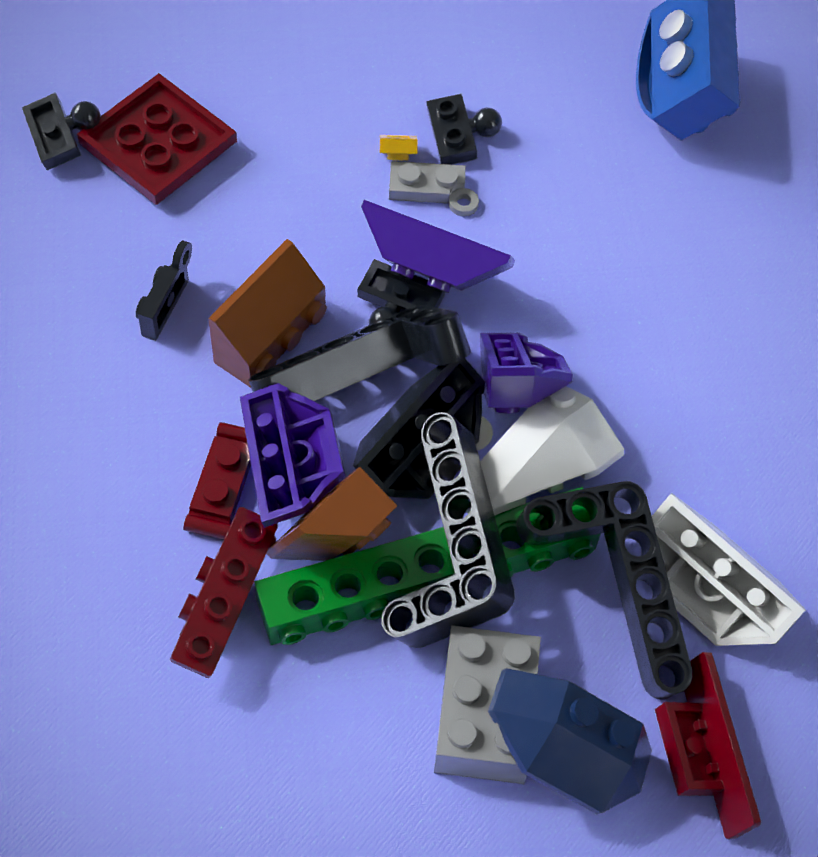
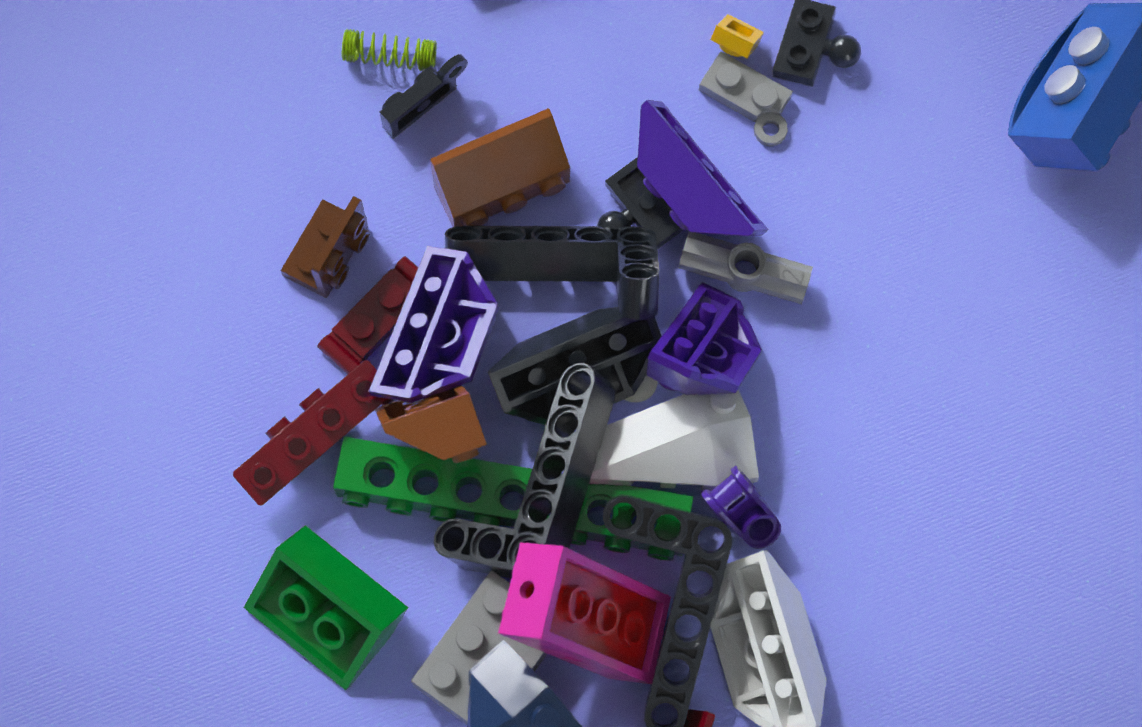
camera: 30 degrees right, 15 degrees up
none -> green slope [243,525,409,690]
none -> reddish brown bracket [280,196,370,298]
none -> lime piece [341,28,437,71]
none -> brick [498,543,671,684]
none -> light grey piece [678,231,813,304]
none -> dark purple piece [701,465,781,549]

